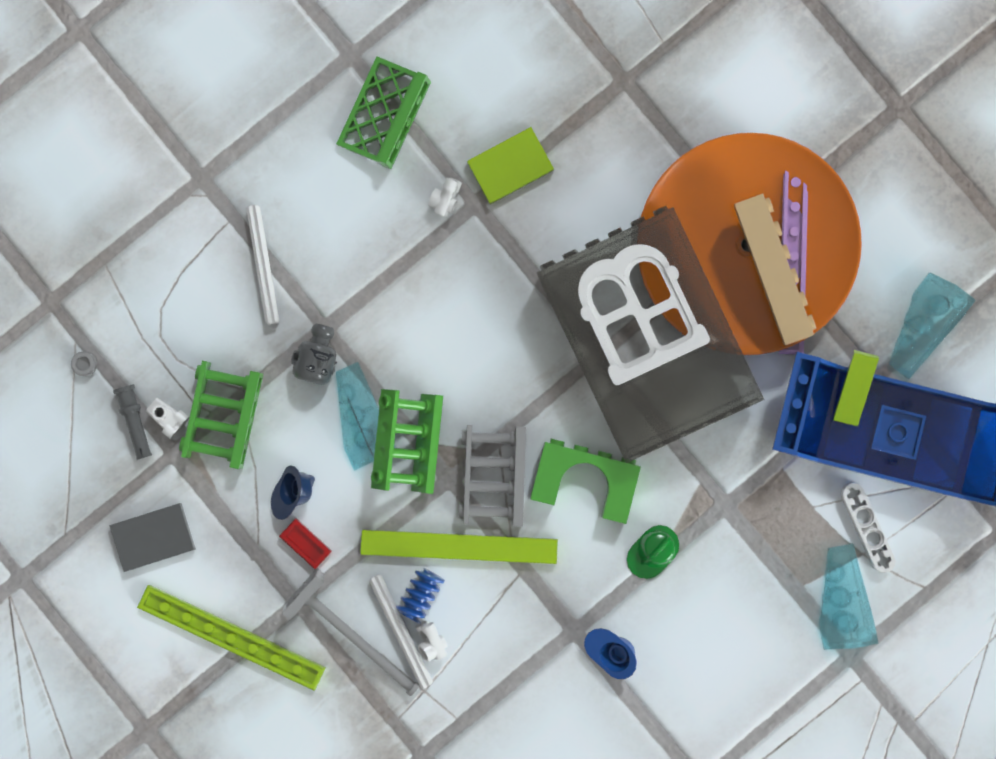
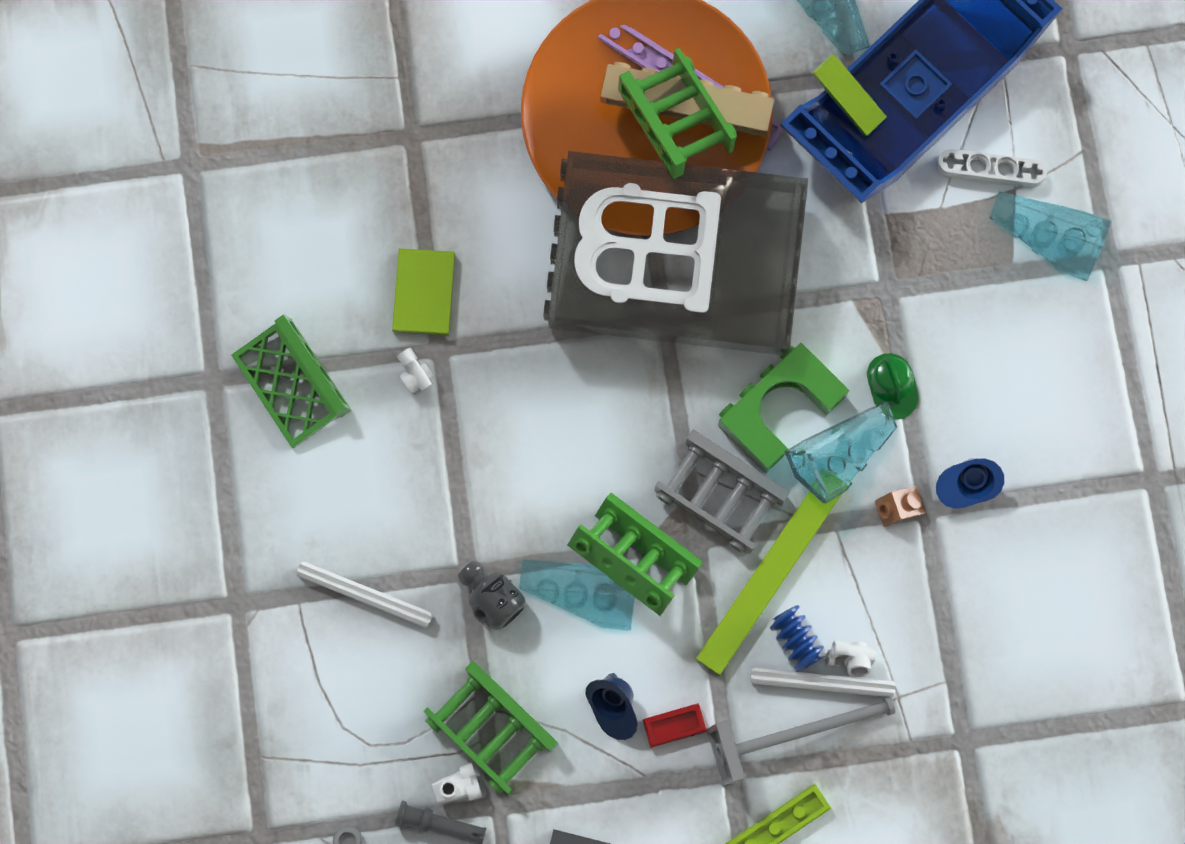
camera: 60 degrees left, 10 degrees down
none -> bright green fence [618,48,737,179]
none -> clear light blue wedge [784,402,897,503]
none -> nougat bracket [875,486,926,527]

